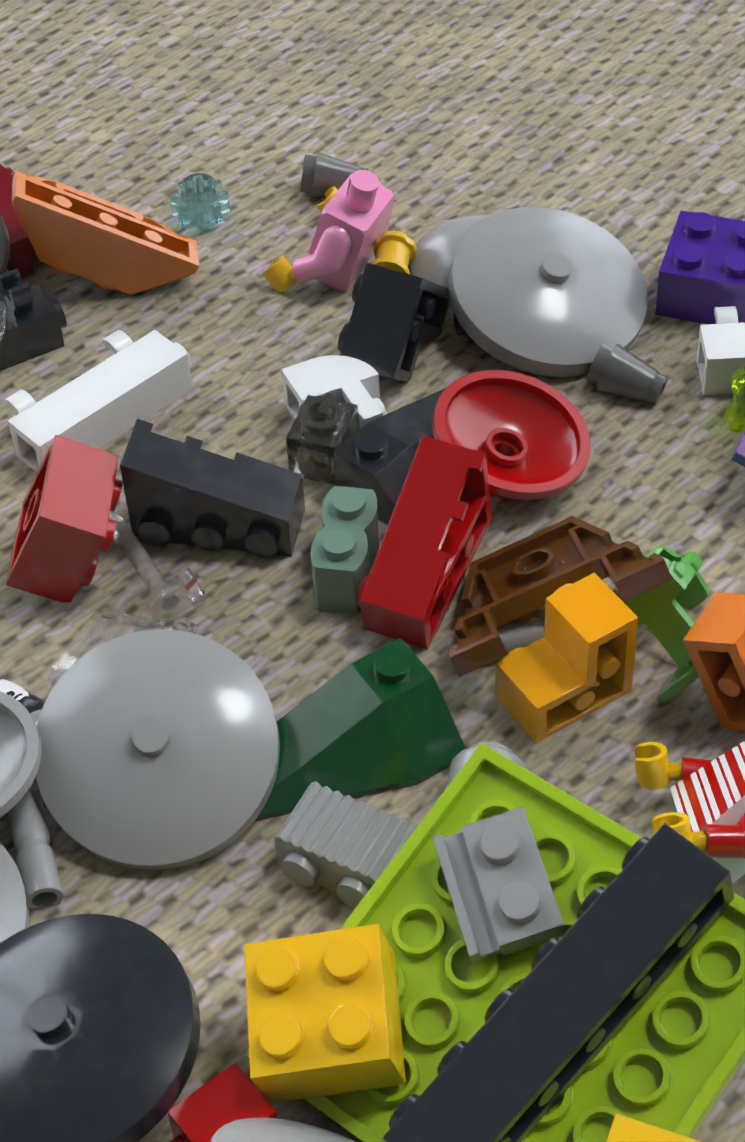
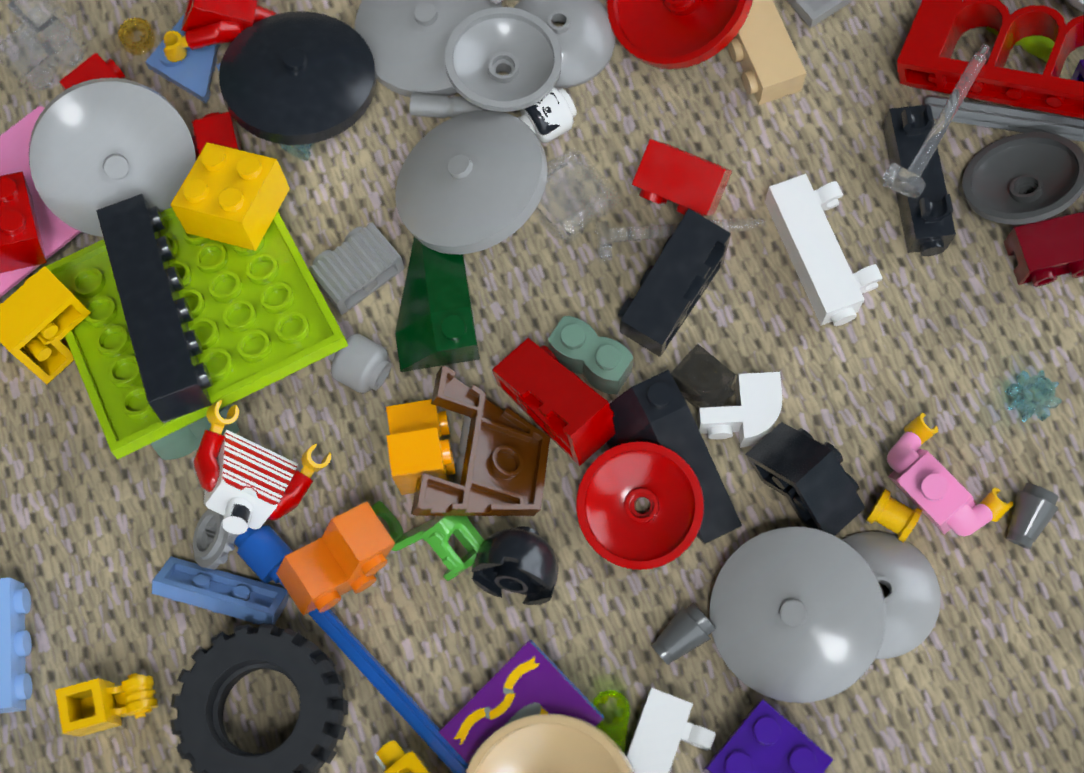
camera: 115 degrees right, 25 degrees up
orange wedge [12,171,199,295] -> none
light grey plate [432,806,566,966] -> none
none -> black cylinder [471,526,559,605]

